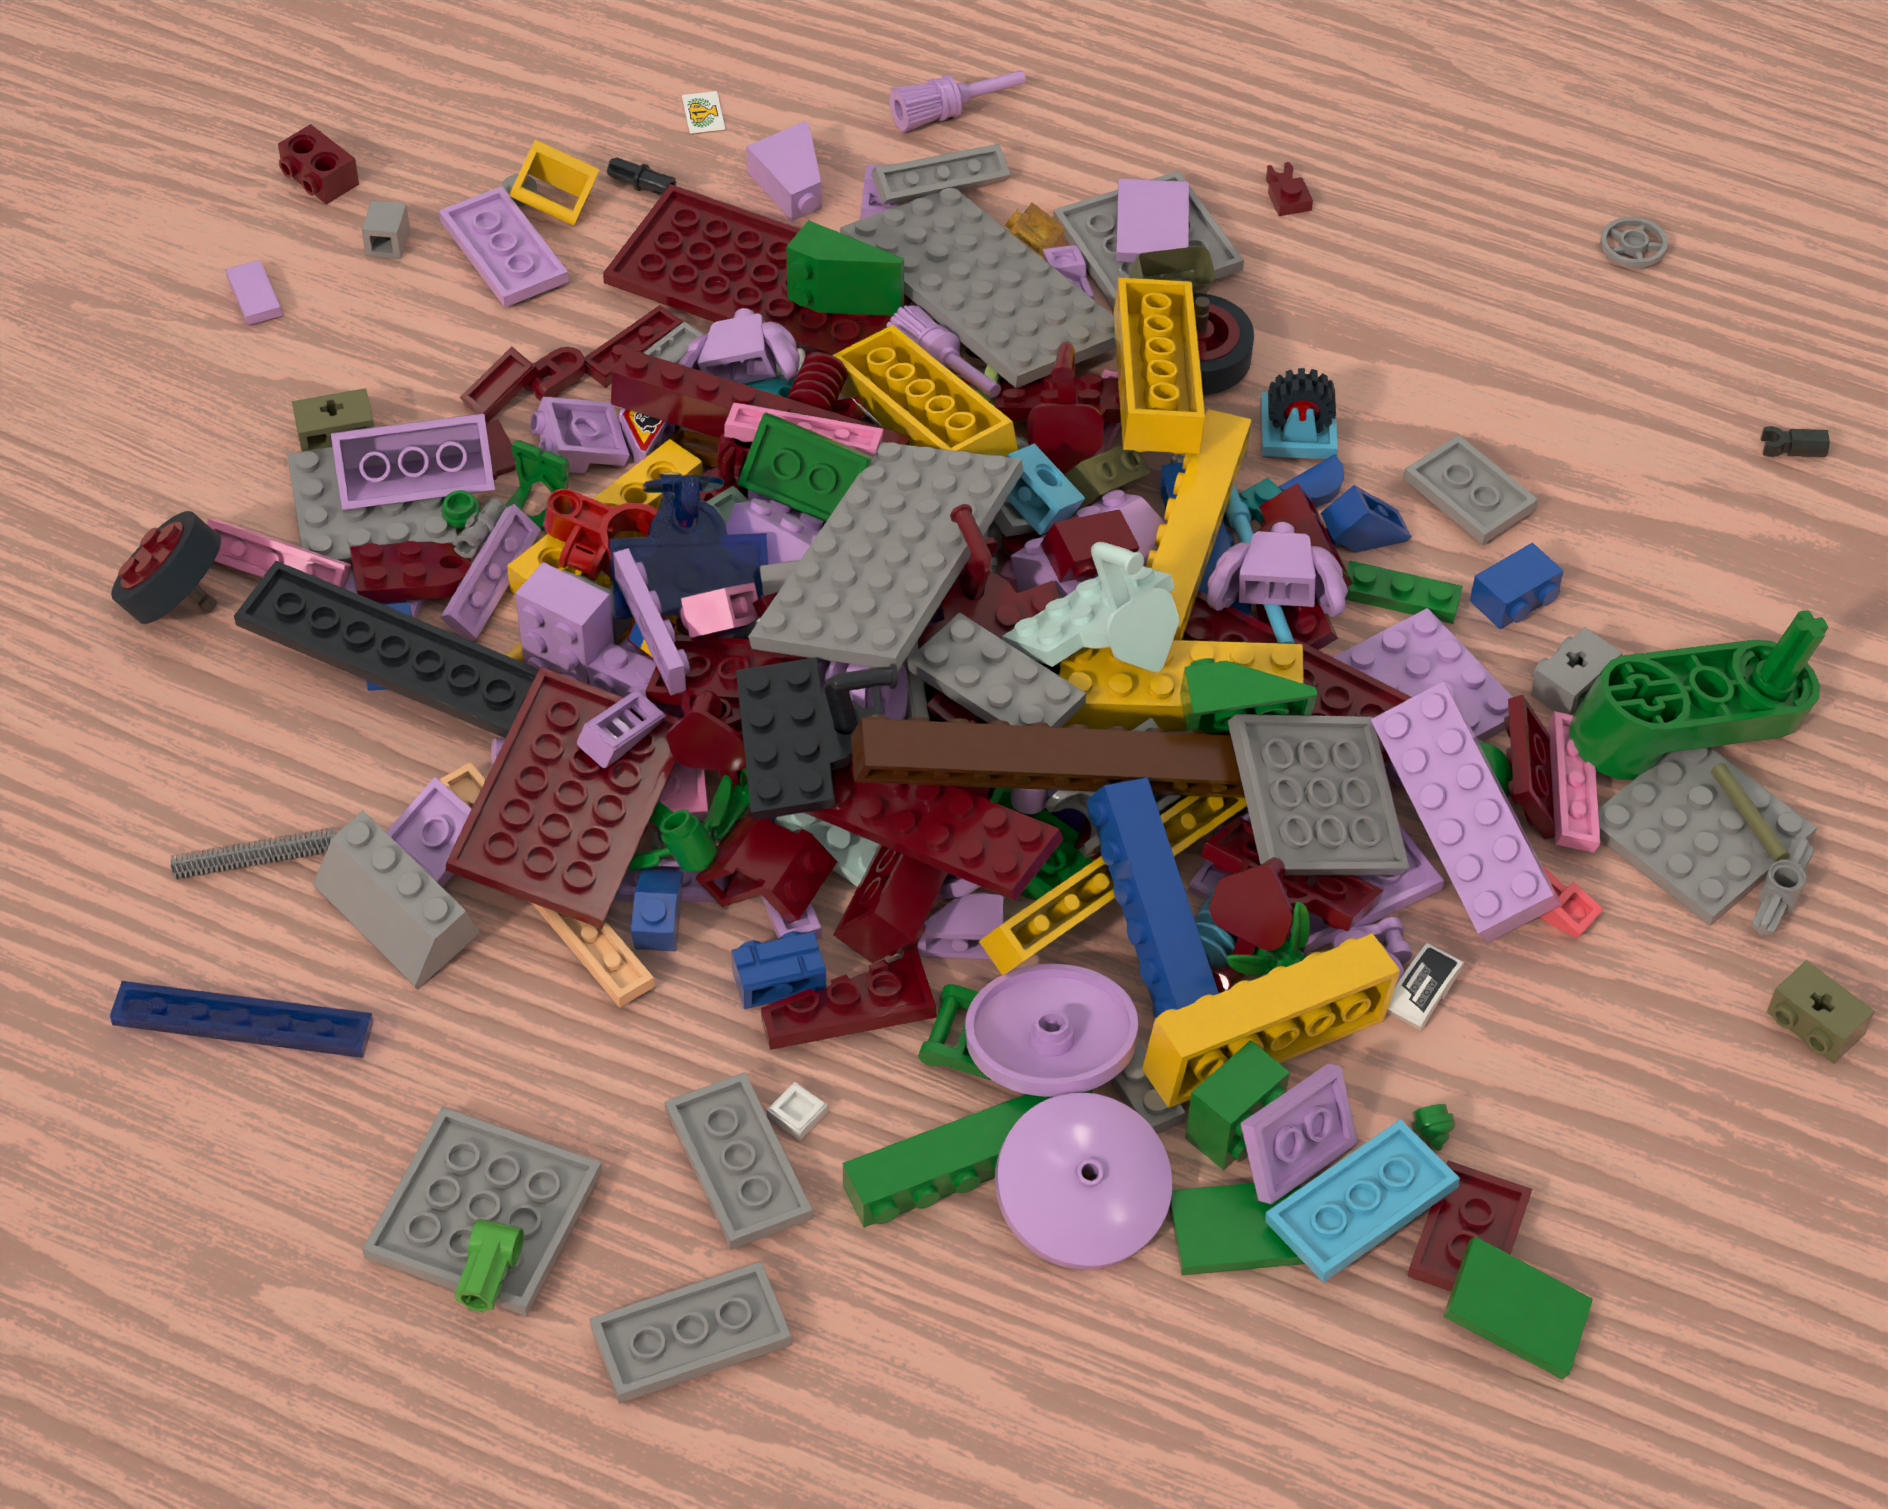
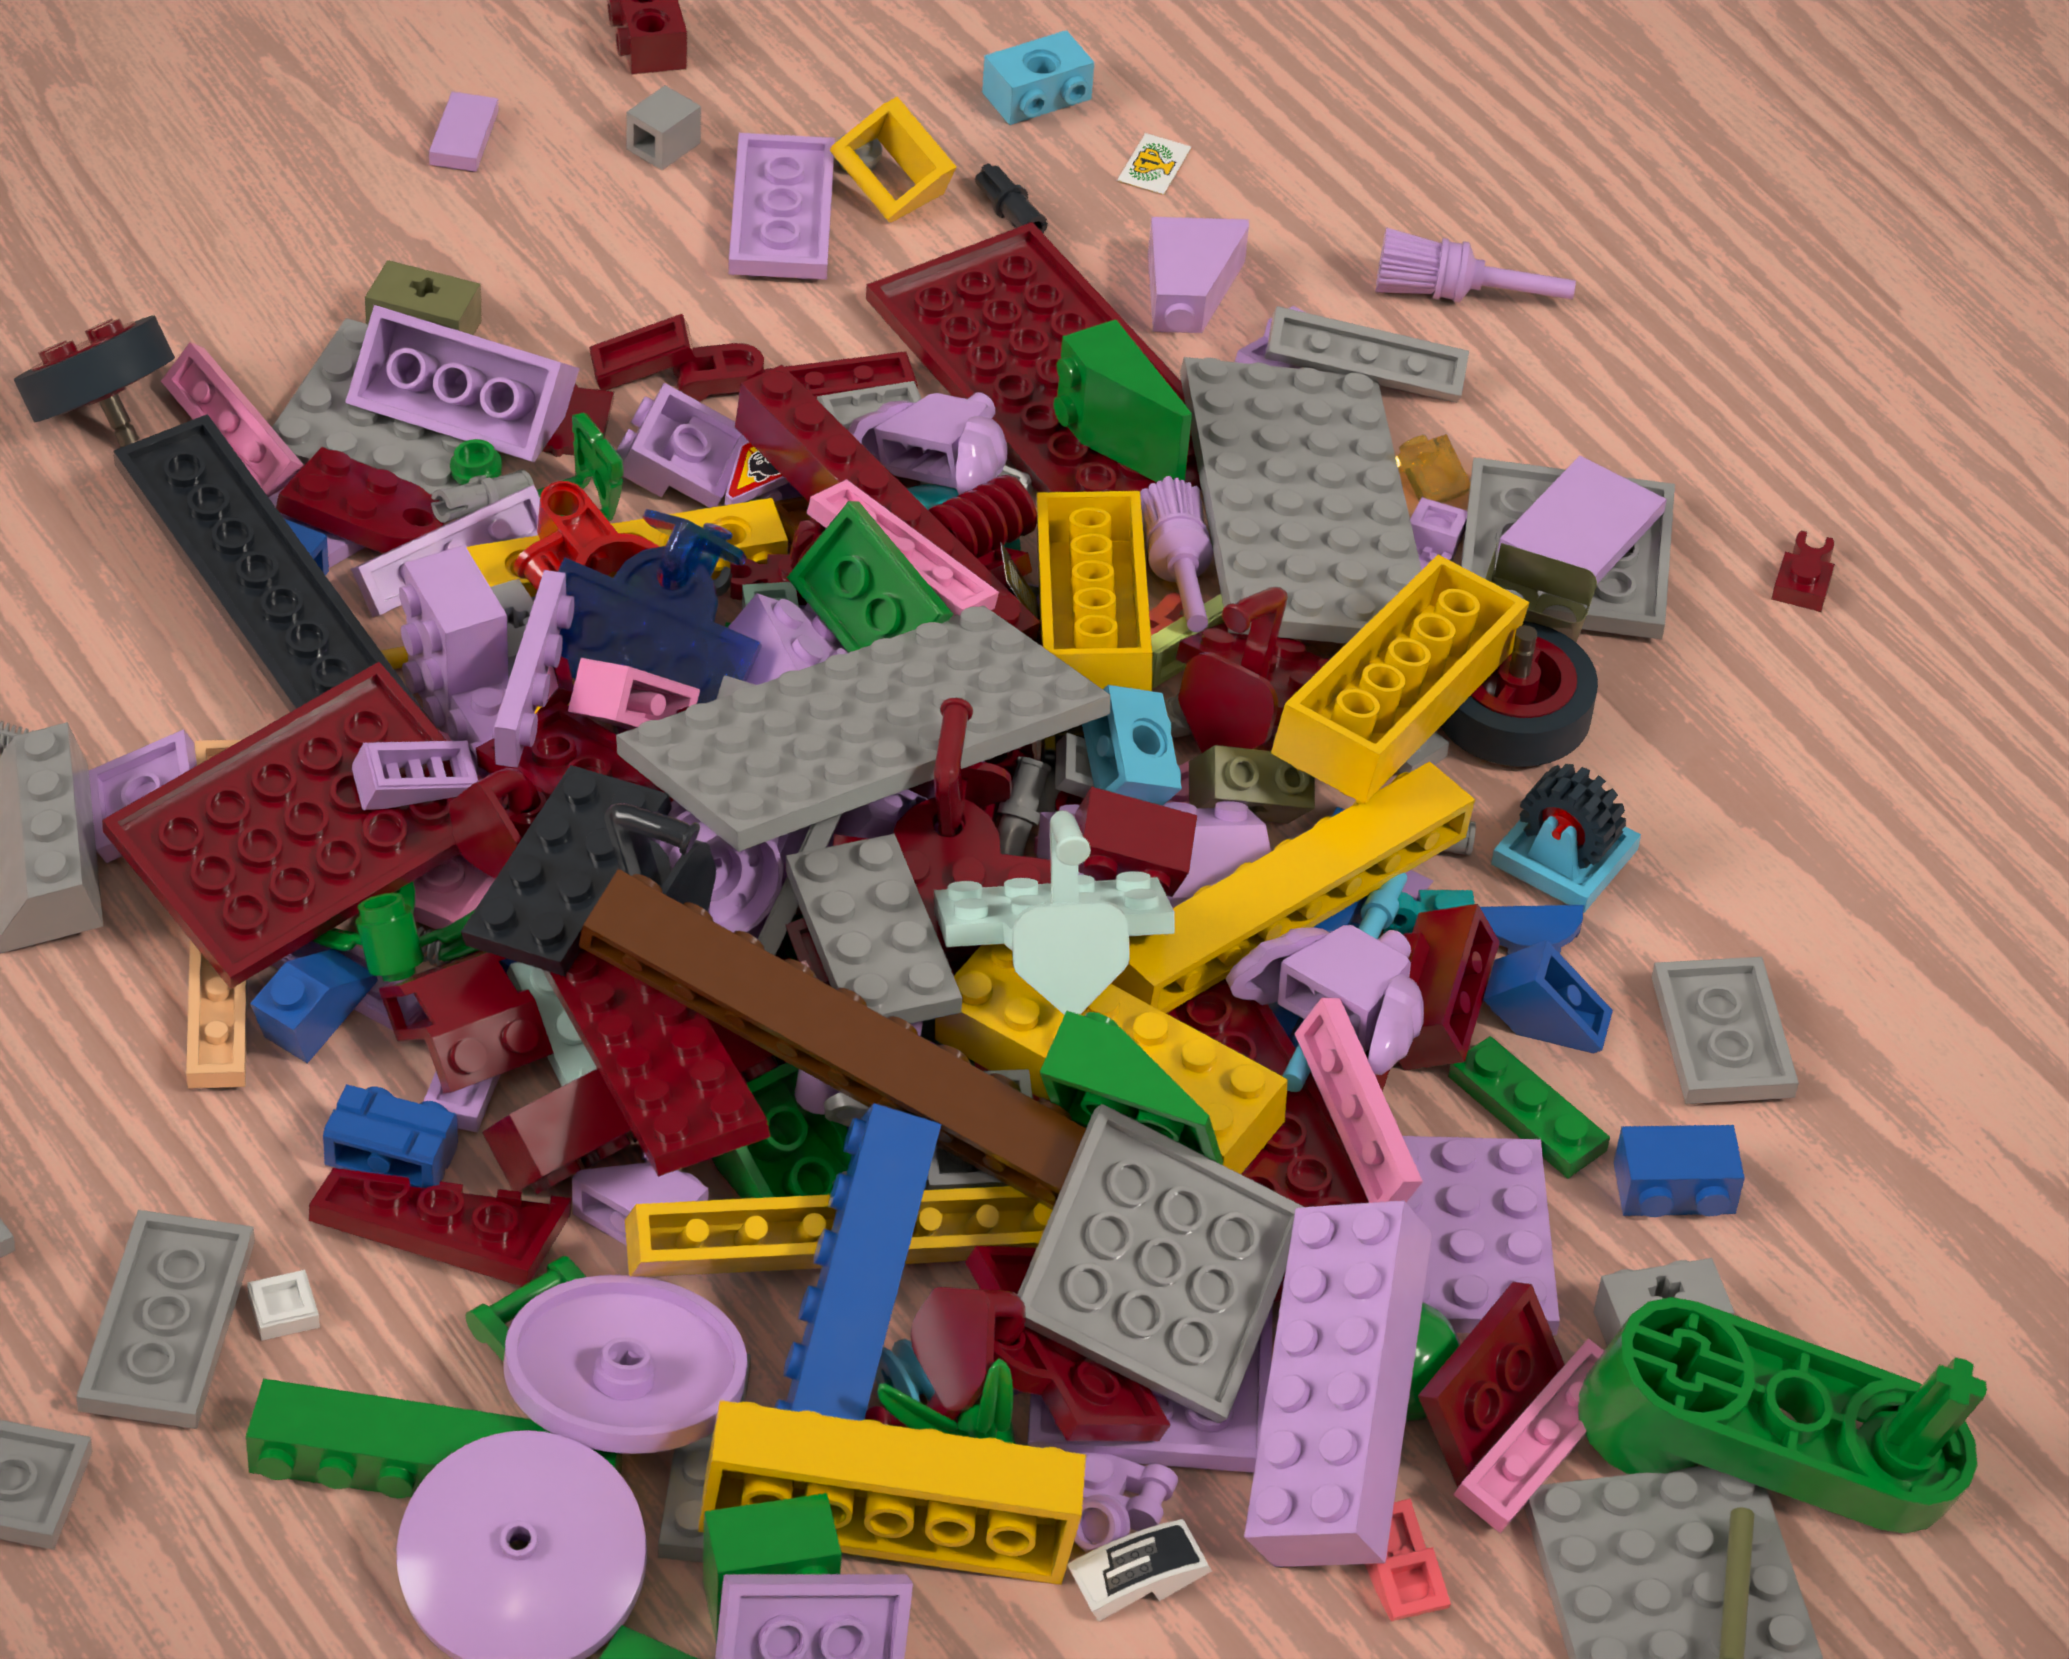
camera: 30 degrees right, 5 degrees down
none -> medium azure brick [982,30,1095,125]
none -> bright pink plate [1294,998,1423,1203]

